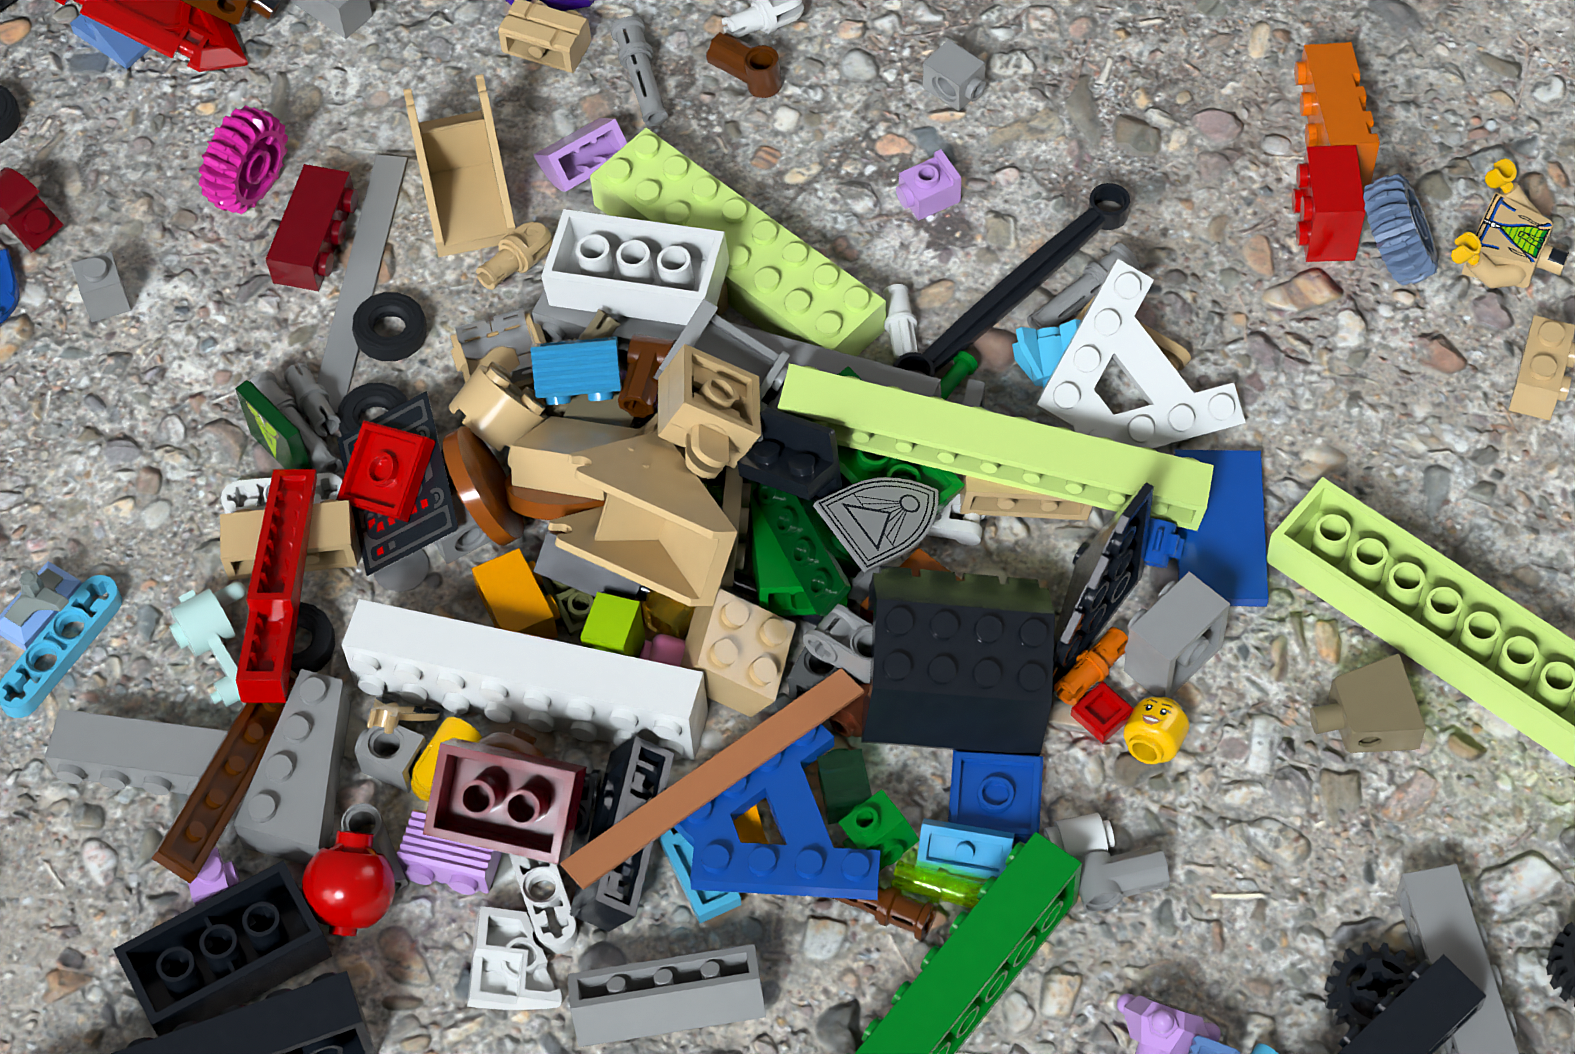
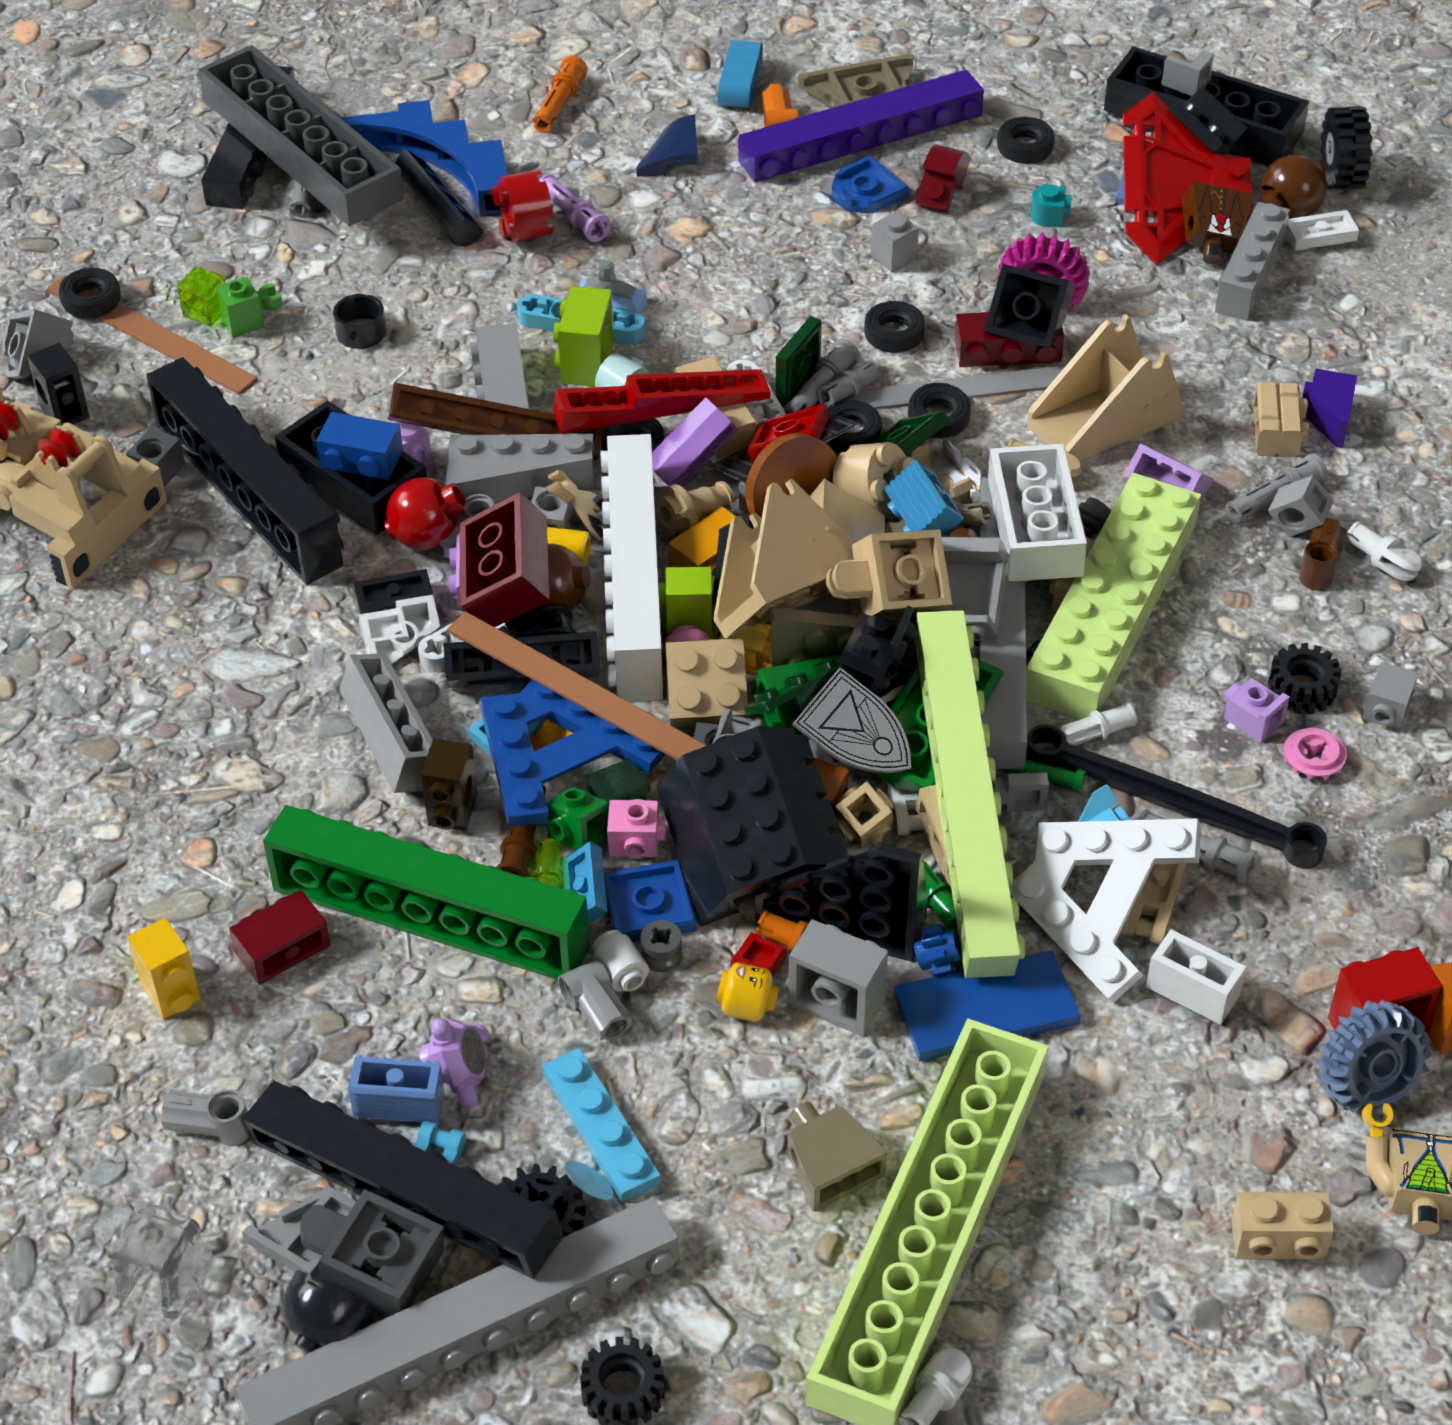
camera: 70 degrees right, 10 degrees down
none -> blue brick [316,412,403,480]
none -> black plate [353,569,434,614]
none -> dark brown brick [421,739,478,831]
none -> medium azure plate [541,1048,661,1203]
none -> lime brick [553,286,614,387]
none -> flat silver sticker [565,1161,613,1200]
none -> bright pink brick [607,799,666,858]
none -> dark grey wheel [641,920,682,973]
none -> medium lavender piece [652,397,738,487]
none -> tan piece [654,481,735,540]
none -> tan brick [835,781,894,847]
none -> black tyre [864,301,925,353]
none -> dark green tile [870,410,950,457]
none -> green axle [923,861,958,931]
none -> black slope [984,264,1075,349]
none -> teal plate [1030,184,1072,228]
none -> white brick [1146,929,1246,1025]
none -> light grey brick [1268,475,1334,537]
none -> black tyre [1268,643,1342,715]
none -> bright pink gear [1283,728,1347,781]

